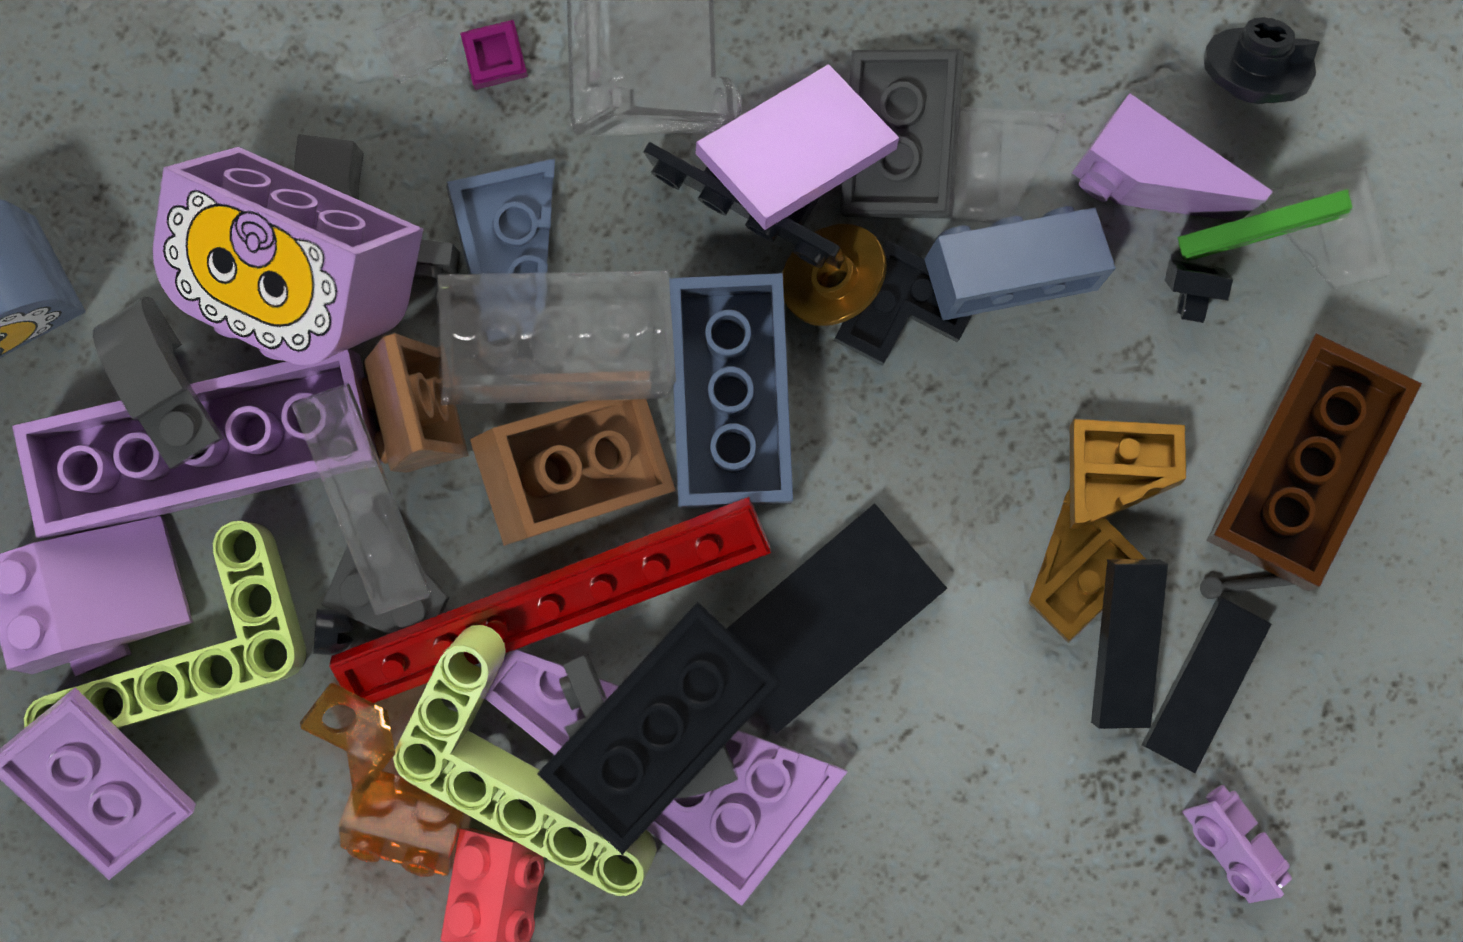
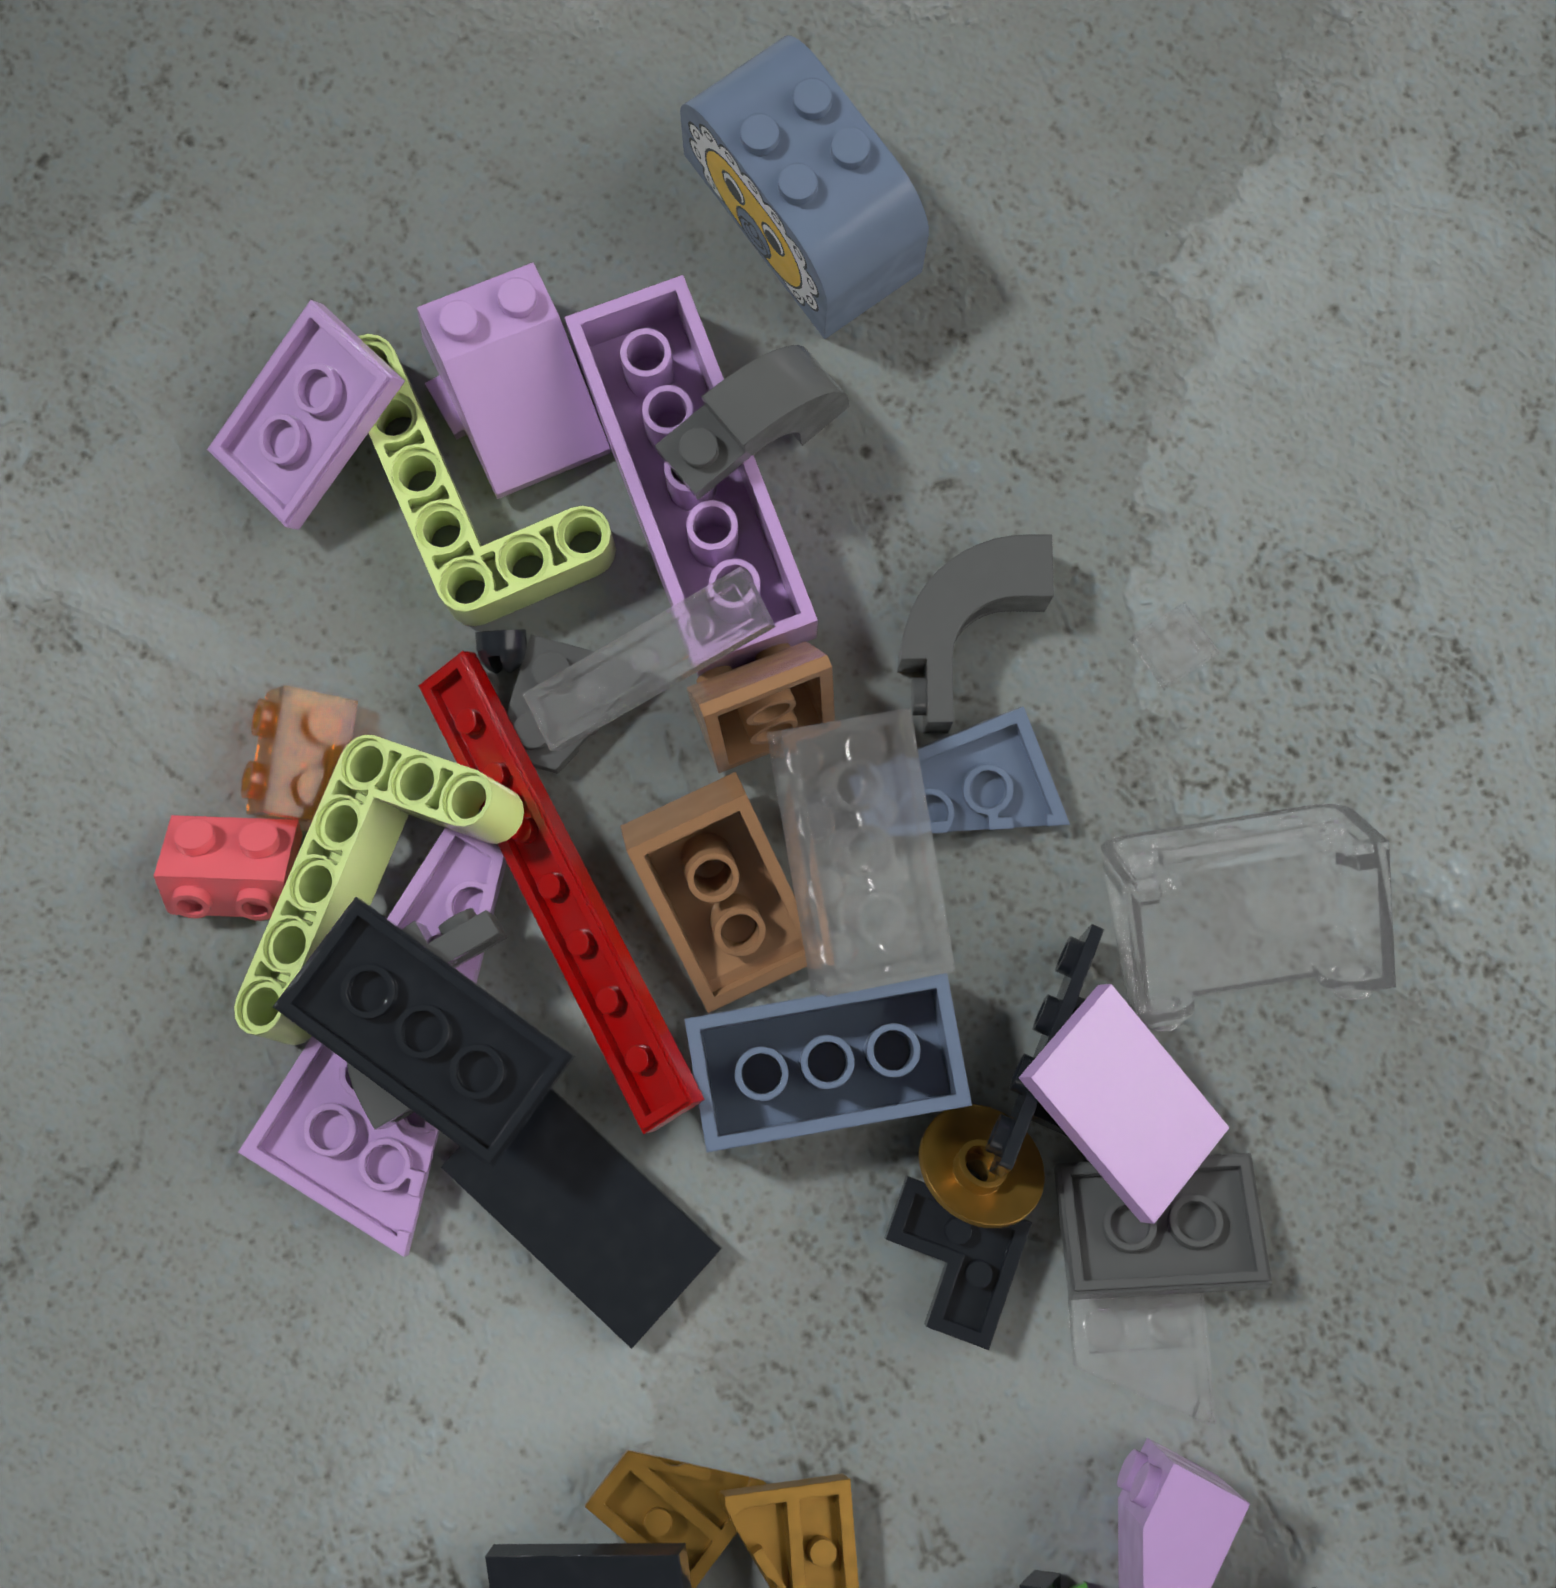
camera: 80 degrees right, 5 degrees down
brick [153,147,423,365] -> none
clear orange bracket [300,683,395,794] -> none
magenta tile [460,20,528,90] -> none
sand blue brick [924,206,1116,320] -> none

